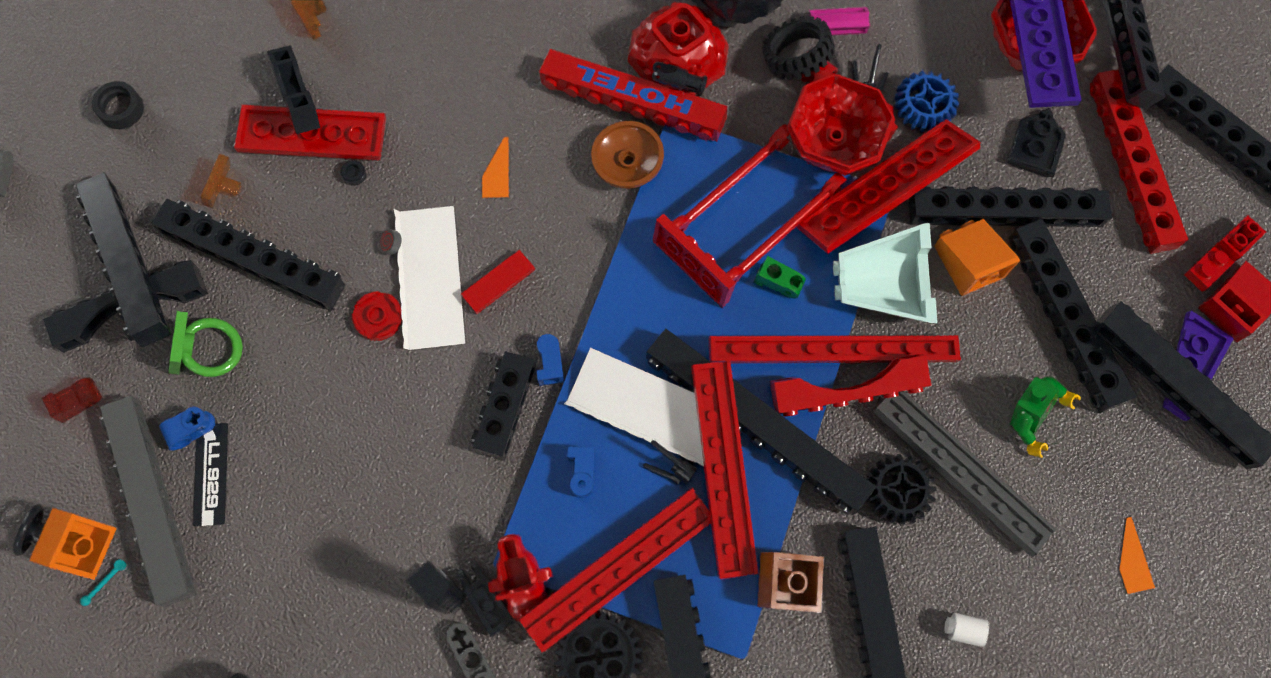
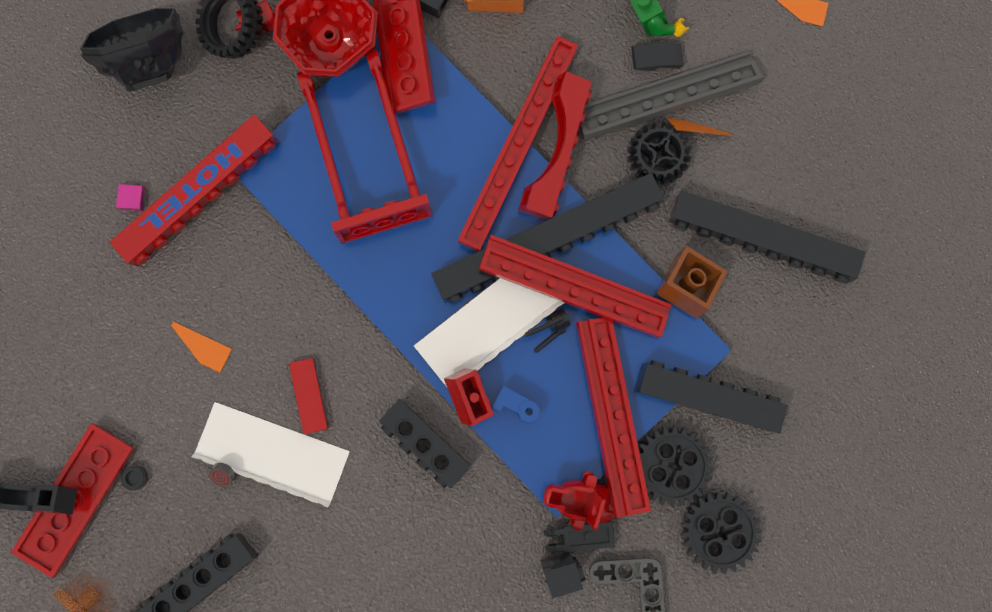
camera: 60 degrees left, 10 degrees up
red tile [352,291,403,341] -> none
blue leg [536,334,564,386] -> none
dark orange dish [591,121,664,189] -> none
red rock [627,2,729,95] -> none
black piece [652,62,707,97] -> none
green leg [753,256,806,298] -> none
light aqua cone [833,223,937,324] -> none
white brick [944,613,989,647] -> none
none -> dark pink tile [116,184,145,211]
none -> red brick [444,369,494,426]
none -> black slope [631,43,684,71]
none -> orange sticker [667,118,733,136]

